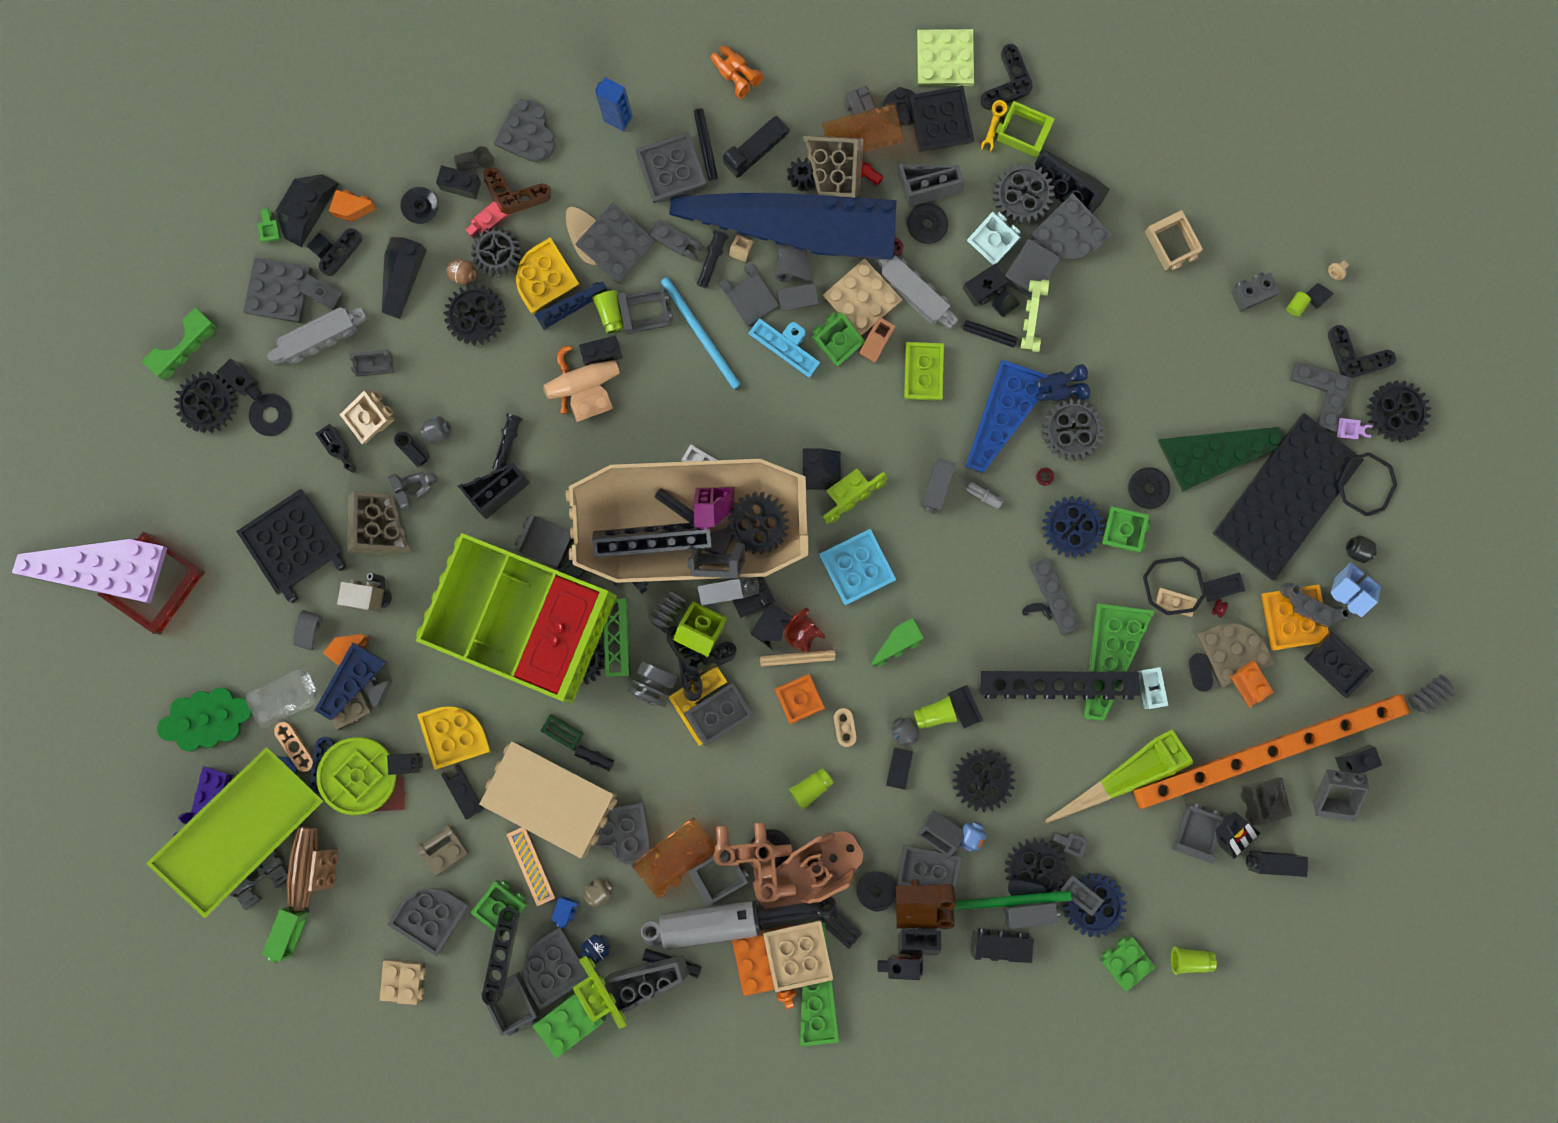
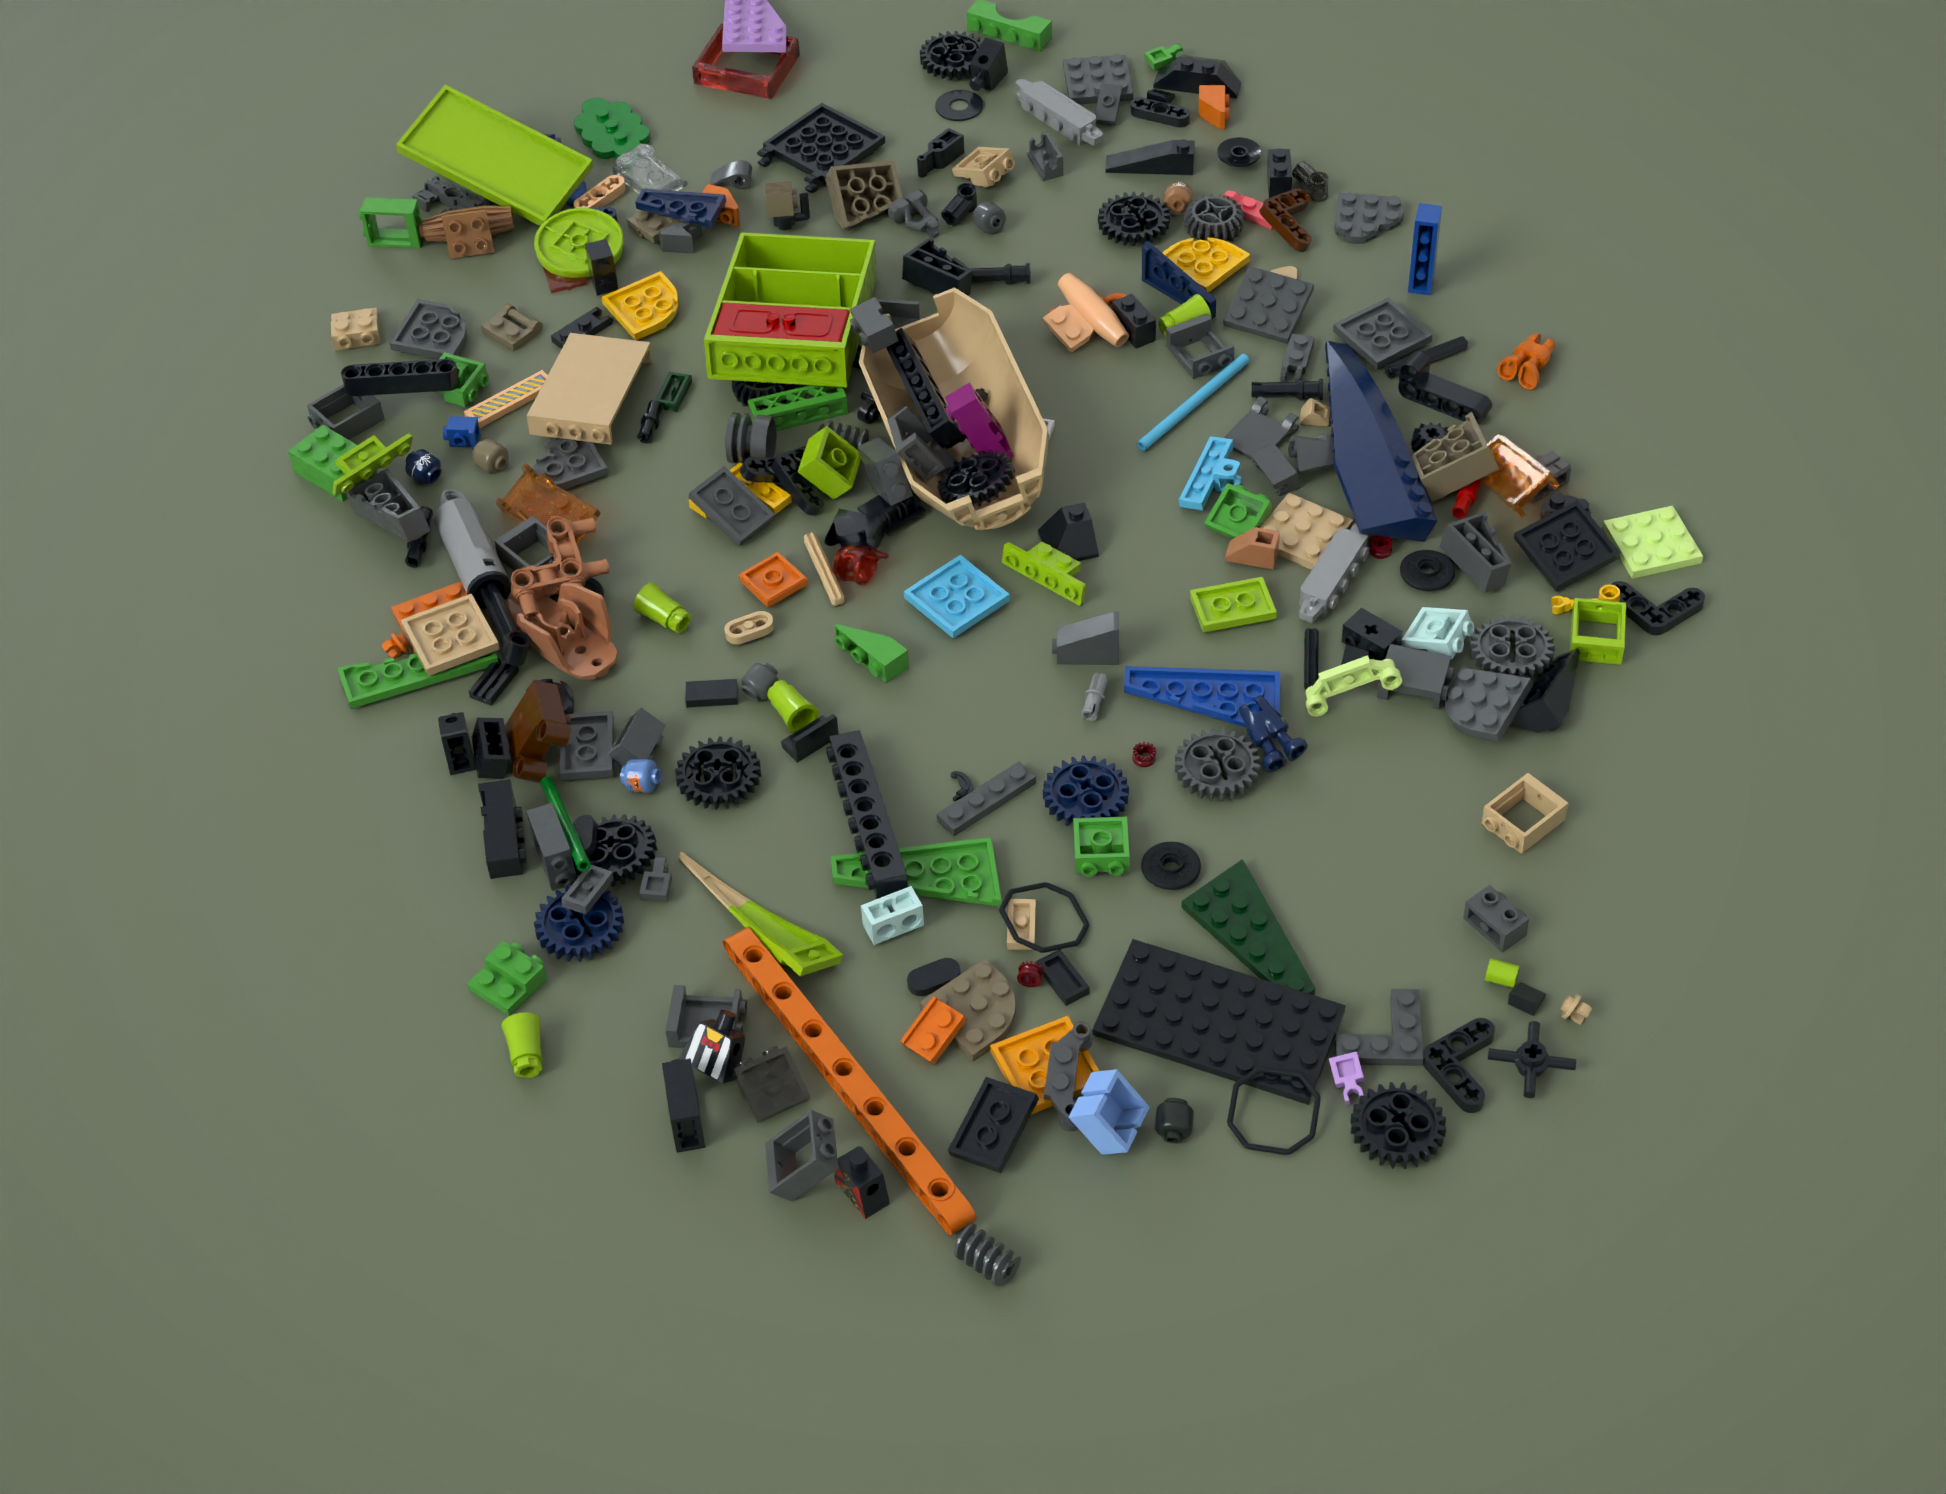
camera: 75 degrees right, 35 degrees down
dark grey plate [524,927,589,1010] -> none
none -> dark grey brick [850,297,898,353]
none -> black bar [1488,1021,1576,1098]

